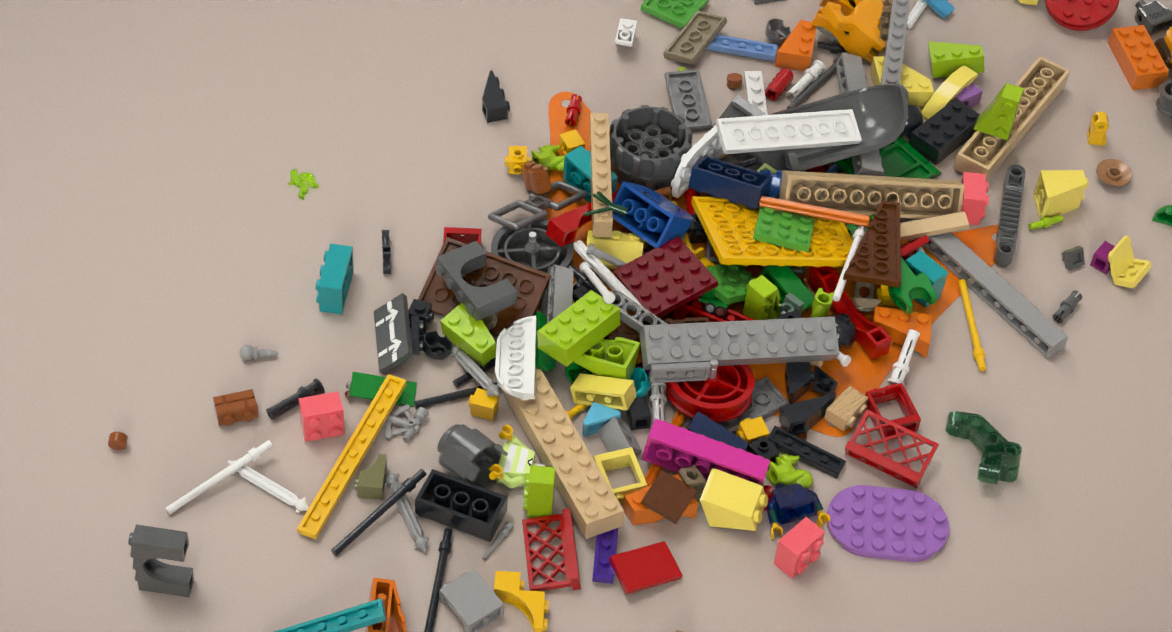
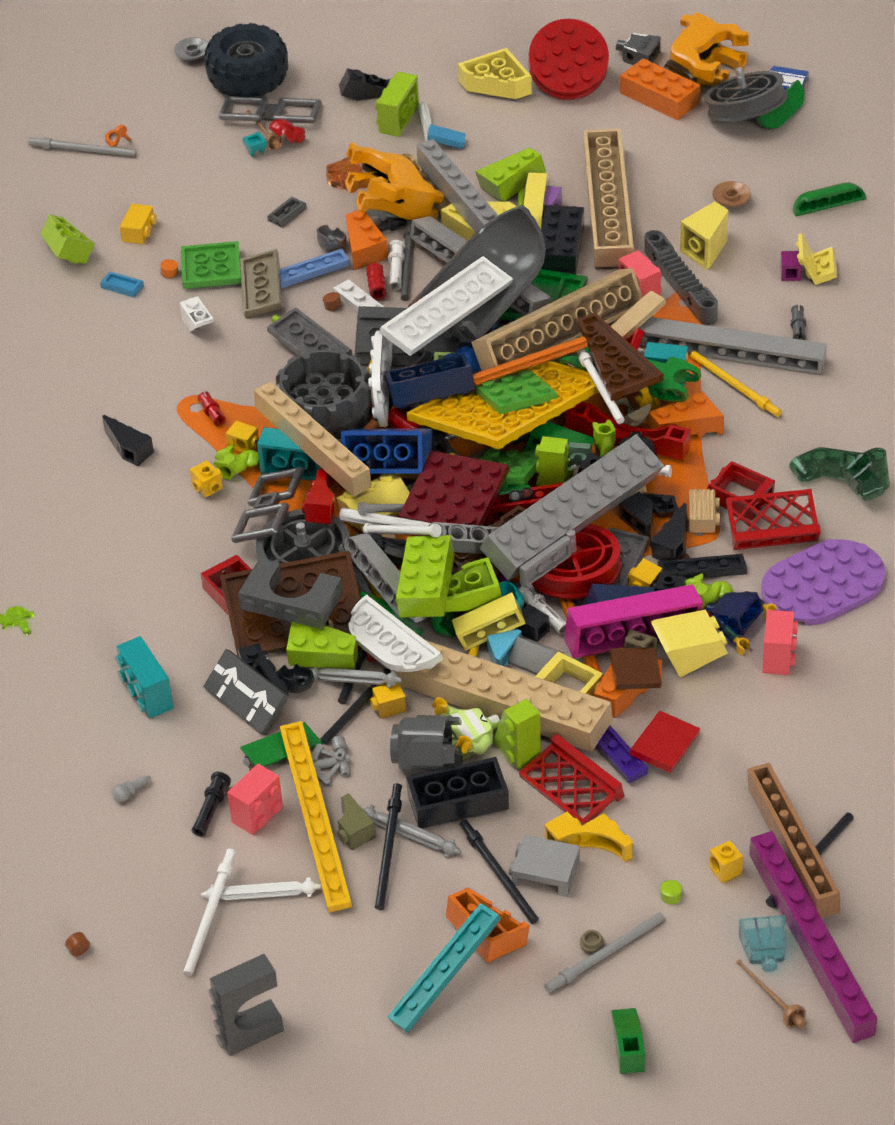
camera: 30 degrees left, 5 degrees down
dark orange brick [213,389,258,426] -> none
black bar [382,230,391,274] -> none
light grey piece [482,522,514,560] -> none
dark orange brick [521,161,552,194] -> none
dark green plant [583,191,628,216] -> none
white pin [887,329,920,386] -> none
lime wedge [974,83,1024,140] -> none
lime bar [1028,215,1064,230] -> none
dark grey tile [1061,246,1085,270] -> none
yellow leg [1087,112,1109,146] -> none

